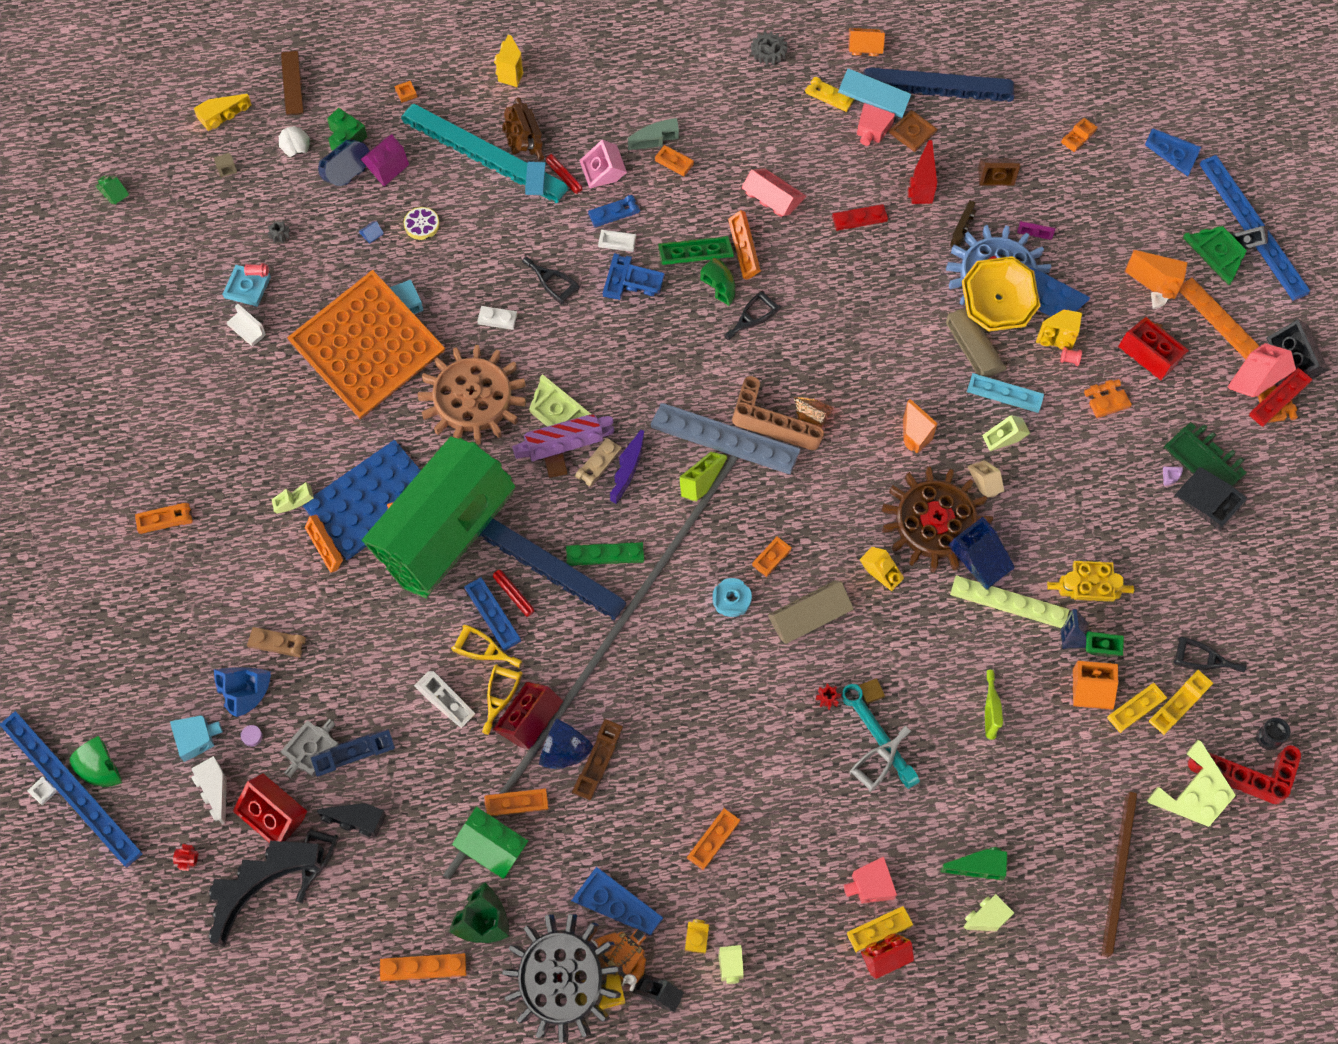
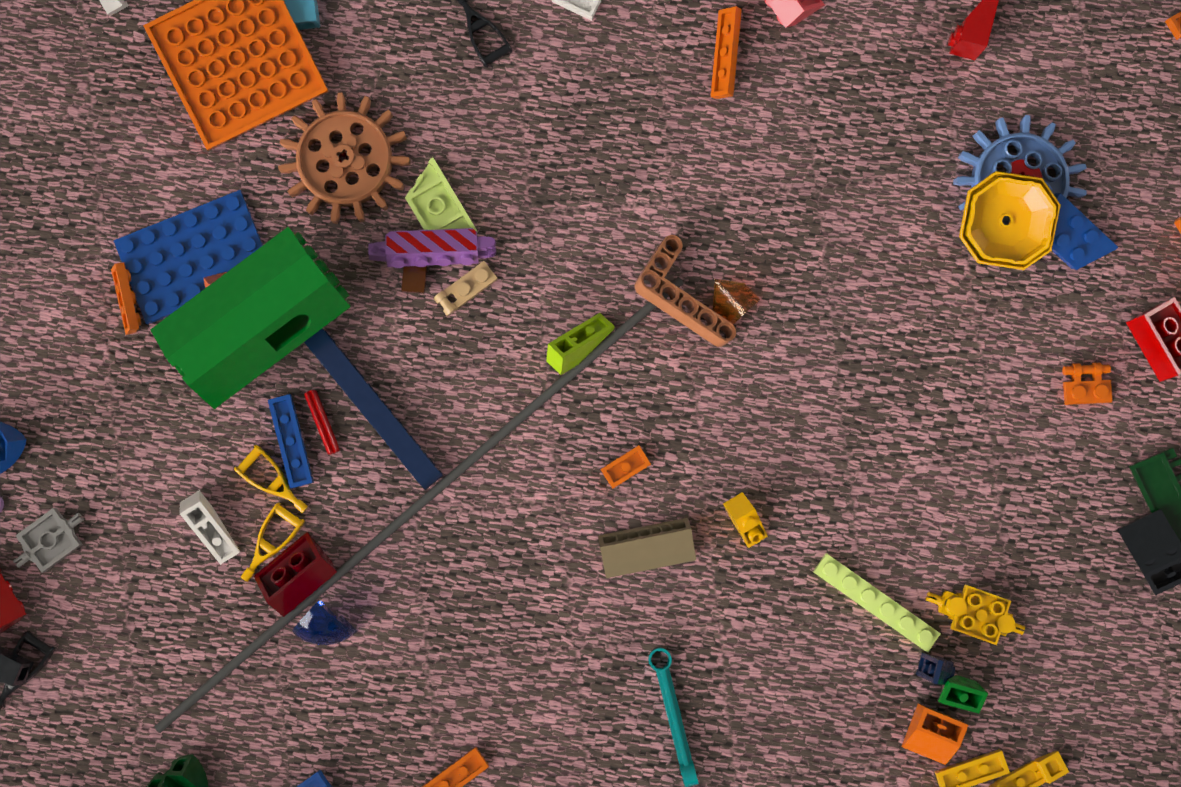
camera: 15 degrees right, 20 degrees up
medium nougat plate [247,627,306,658] -> none
yellowish green slope [272,482,314,514] -> none
dark blue slope [310,729,395,777] -> none
black slope [317,803,386,838] -> none
green slope [452,806,528,879] -> none
white plate [477,306,517,330] -> none
orange plate [484,788,548,816] -> none
green plate [566,542,644,566] -> none
reddish brown slope [571,719,623,801] -> none
blue plate [603,253,632,300] -> none
dark purple slope [610,430,644,504] -> none
blue bracket [623,264,665,297] -> none
sand blue plate [651,403,800,475] -> none
green slope [658,236,734,265] -> none
green brick [700,258,736,306] -> none
medium azure plate [712,578,752,617] -> none
black piece [724,290,781,340] -> none
red gear [816,684,841,710] -> none
red plate [832,204,888,231] -> none
light grey piece [850,726,911,792] -> none
pearl gold tile [859,678,885,705] -> none
reddish brown gear [881,467,993,573] -> none
slope [903,399,938,453] -> none
dark tan brick [946,308,1007,377] -> none
clear blue slope [948,517,1015,590] -> none
dark brown plate [950,200,977,247] -> none
medium azure plate [967,373,1044,413] -> none
tan slope [968,460,1004,497] -> none
reddish brown slope [978,158,1020,186] -> none
yellowish green slope [982,415,1030,451] -> none
lime piece [985,670,1003,740] -> none
magenta slope [1017,221,1056,240] -> none
yellow slope [1036,310,1082,349] -> none
coral bush [1060,347,1082,366] -> none
lavender tile [1163,467,1183,486] -> none
black piece [1173,637,1246,673] -> none

